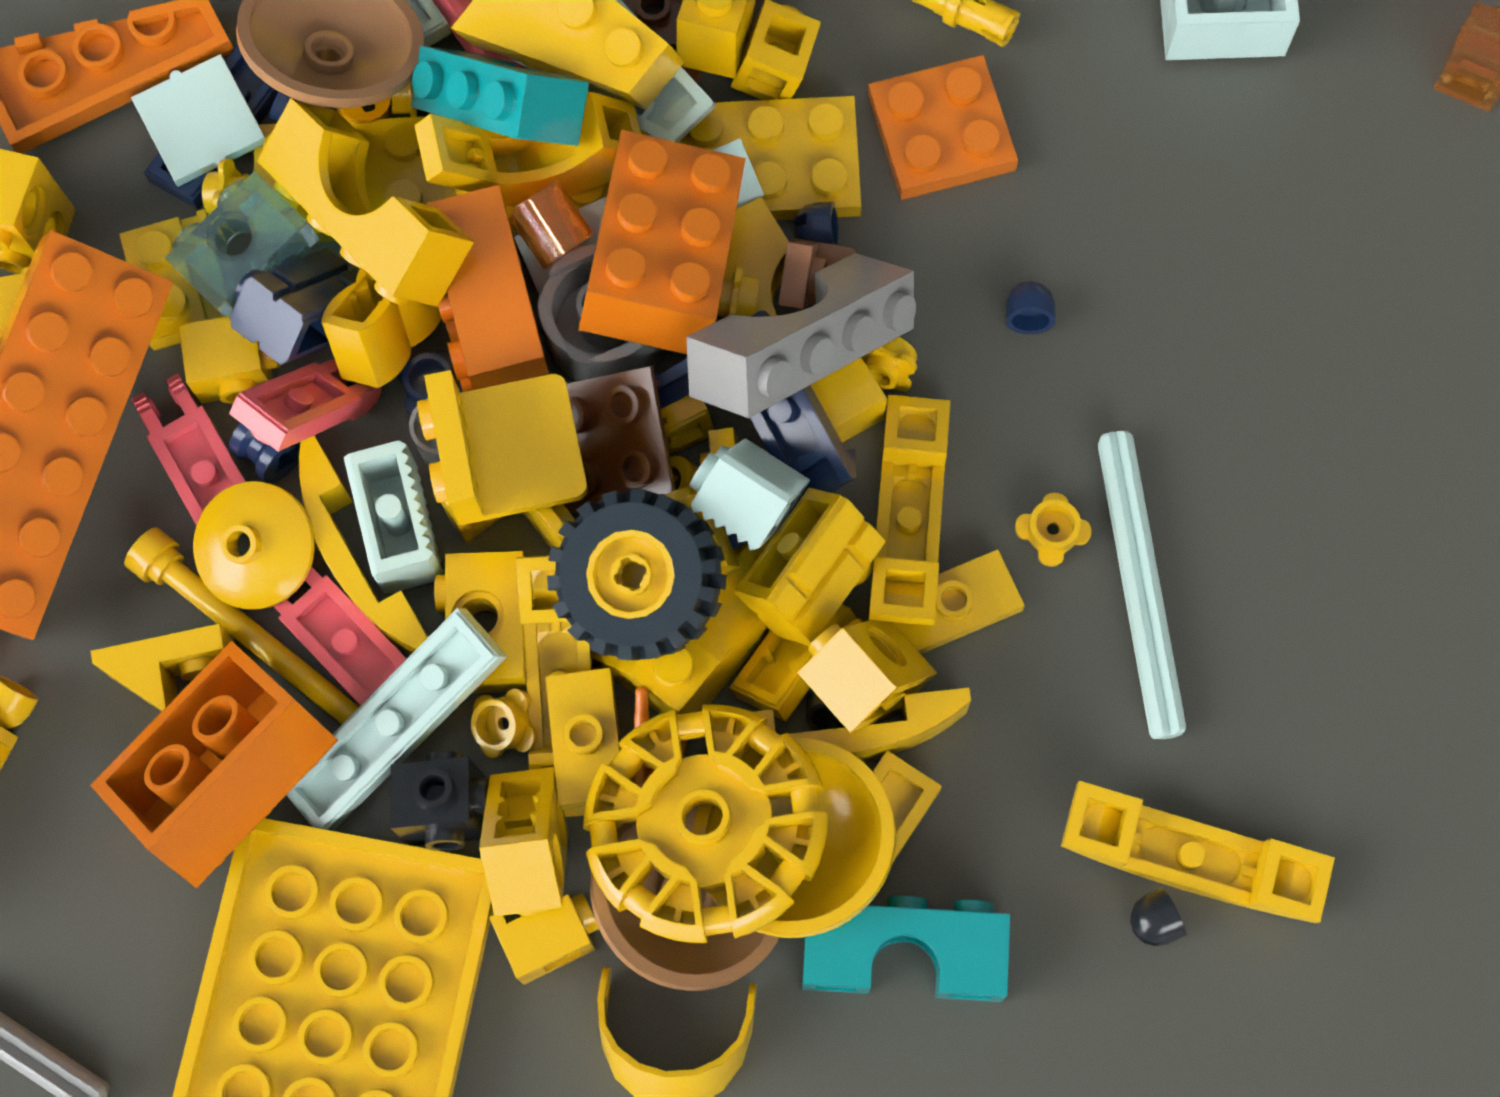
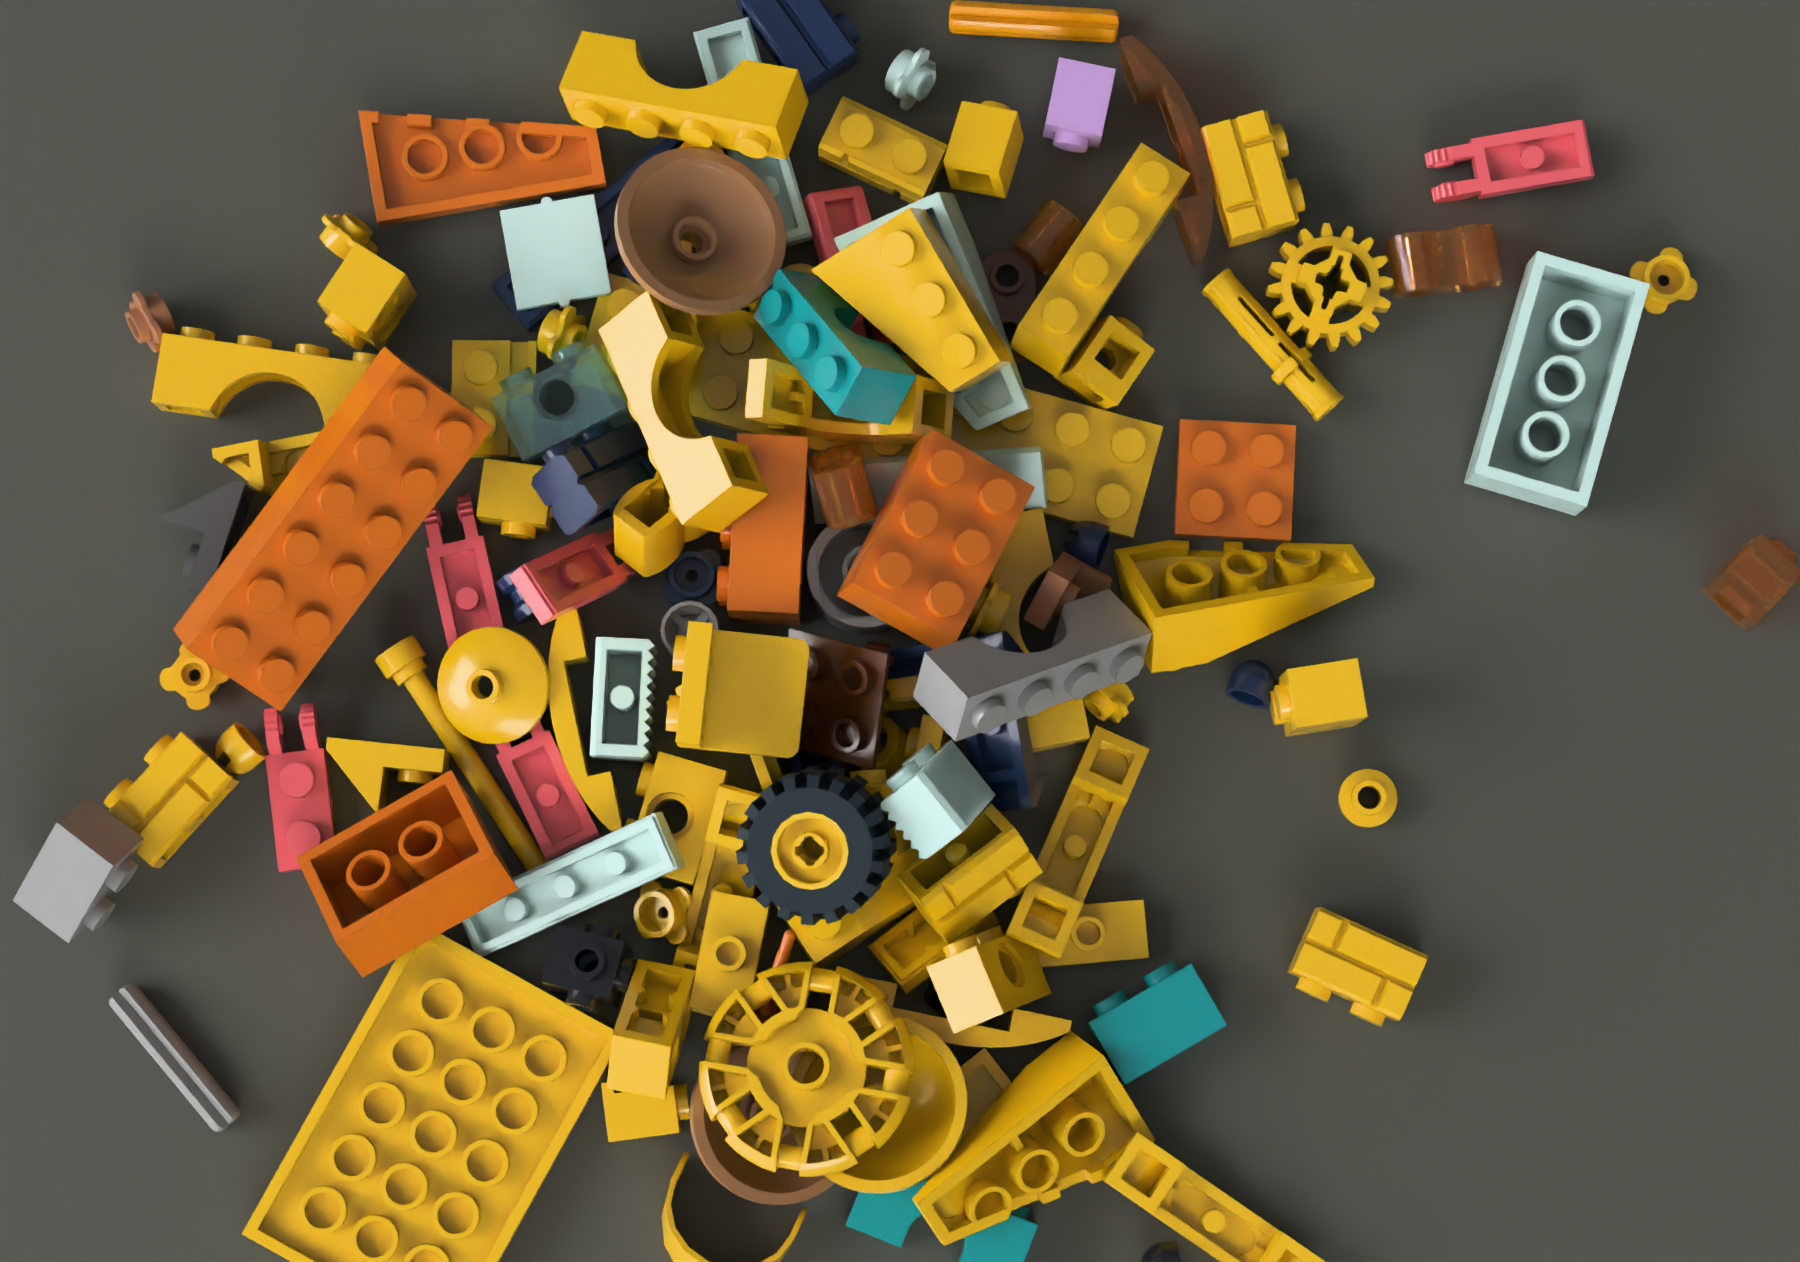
camera: 10 degrees right, 10 degrees up
yellow plate [1015,492,1092,567] -> none
light aqua axle [1098,431,1186,739] -> none
none -> coral hinge [264,703,336,873]
none -> yellow wedge [912,1031,1155,1246]
none -> teal brick [1086,960,1227,1085]
none -> yellow wedge [1114,540,1375,674]
none -> yellow brick [1270,658,1368,737]
none -> yellow brick [1287,907,1428,1027]
none -> yellow plate [1338,769,1398,828]

